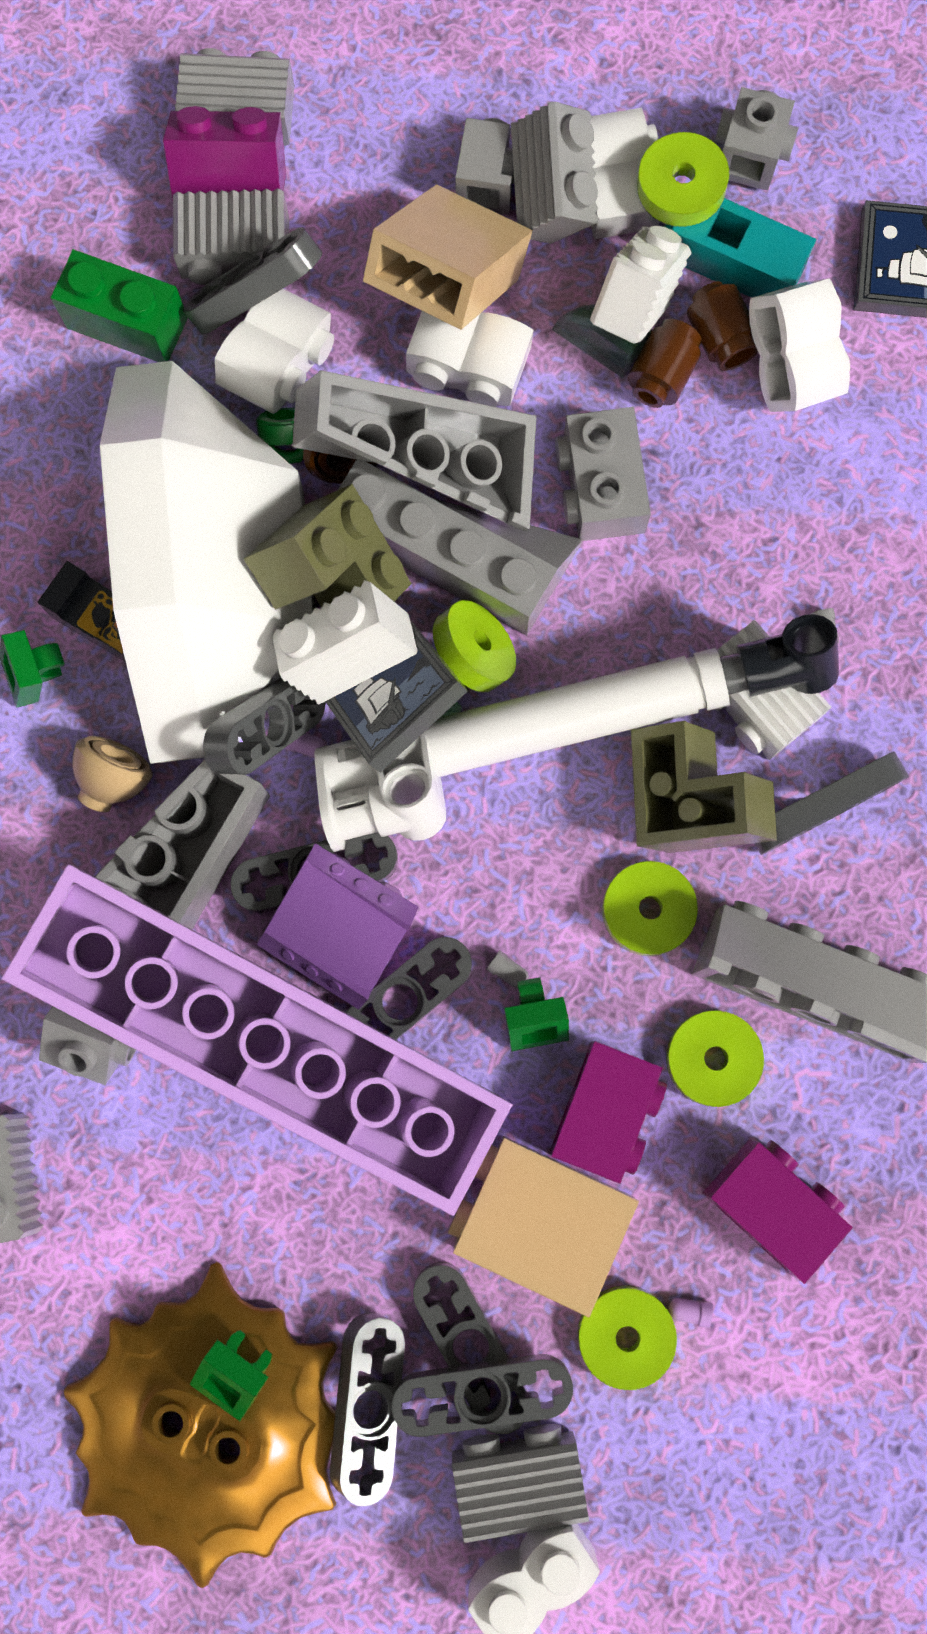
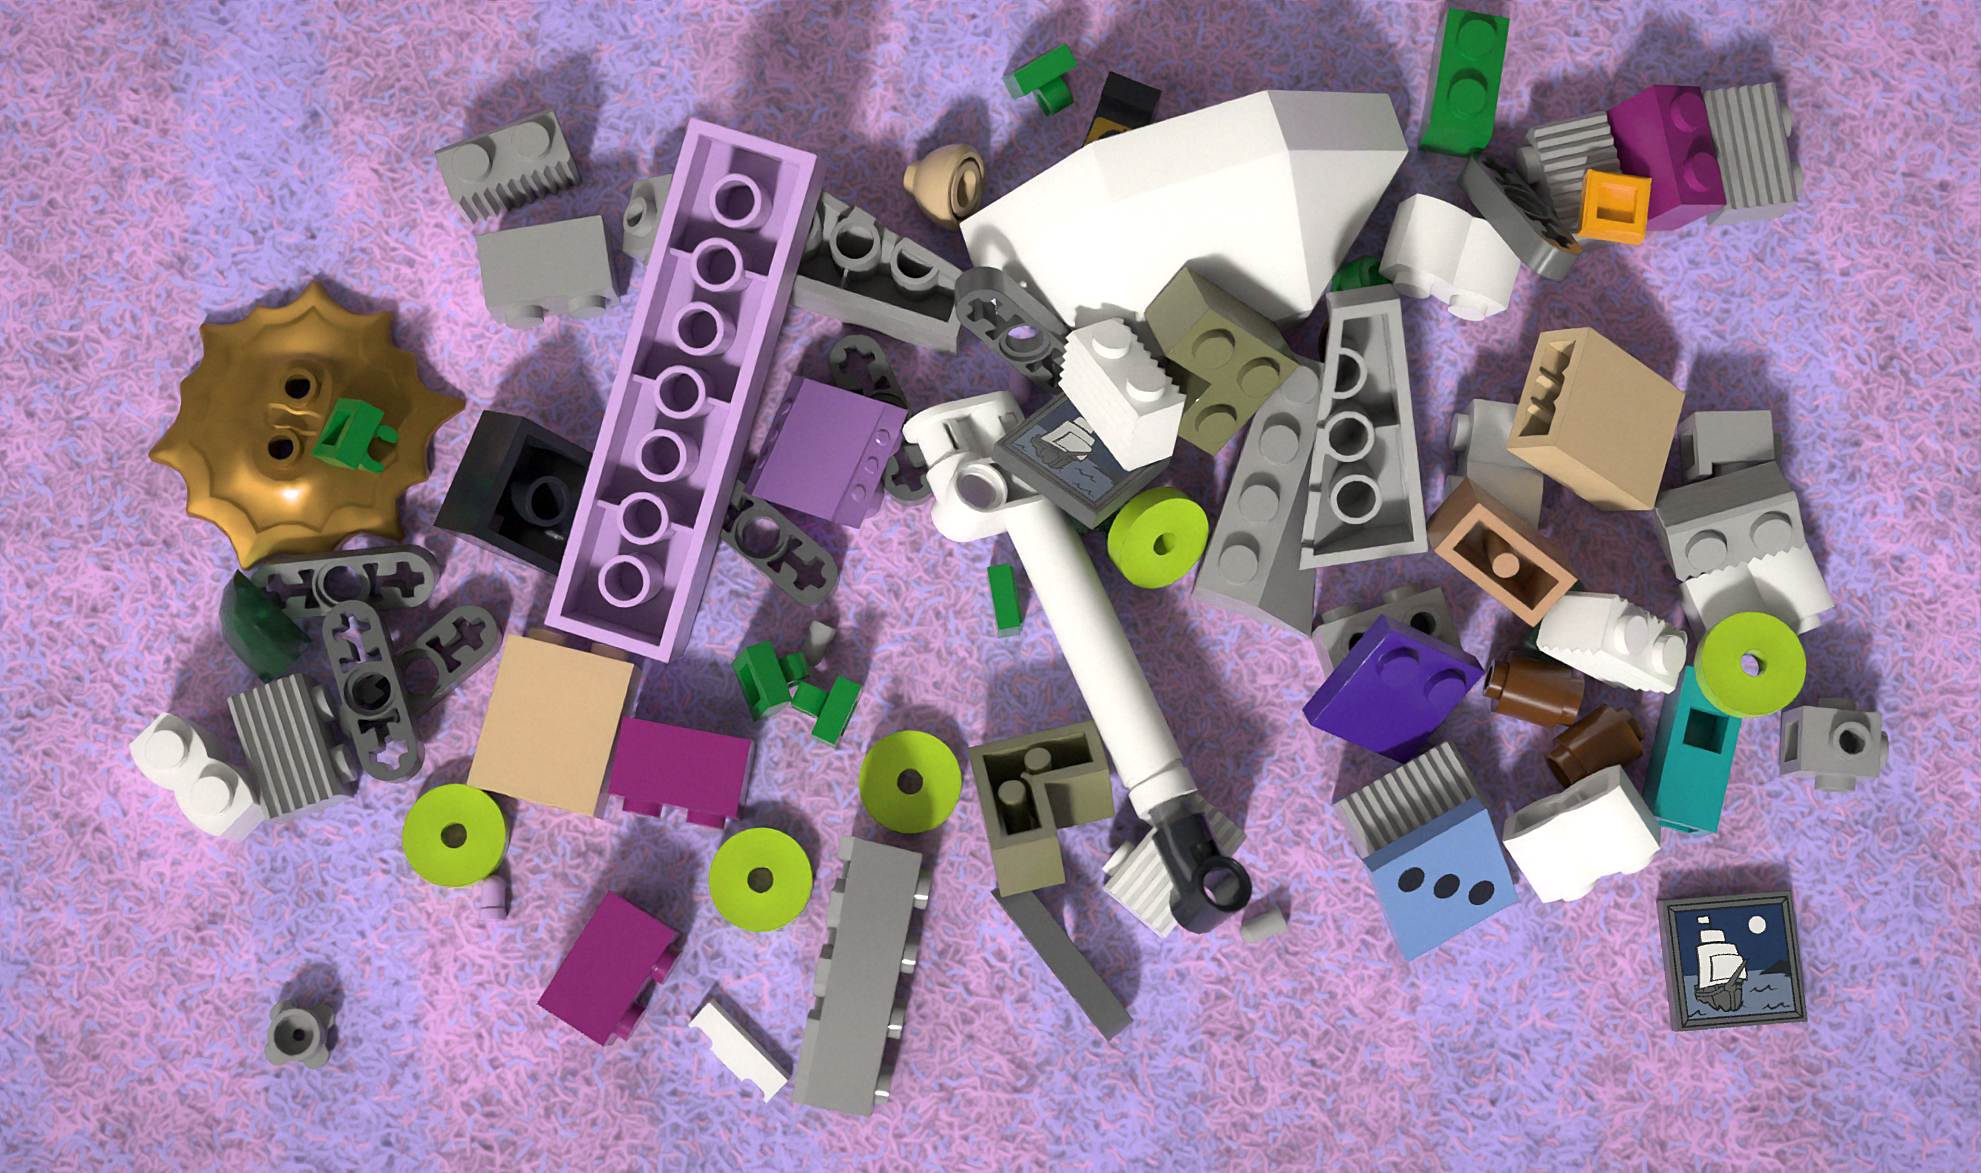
camera: 75 degrees right, 0 degrees up
none -> clear green brick [218,569,313,685]
none -> light grey plate [264,1000,336,1069]
none -> black slope [433,410,593,578]
none -> light grey brick [476,215,622,329]
none -> white piece [688,999,792,1103]
none -> green tile [790,675,863,750]
none -> green tile [987,563,1023,639]
none -> dark purple plate [1302,614,1485,765]
none -> light grey brick [1331,739,1491,859]
none -> medium blue tile [1362,796,1519,963]
none -> medium nougat brick [1425,476,1578,627]
none -> light orange tile [1576,169,1652,245]

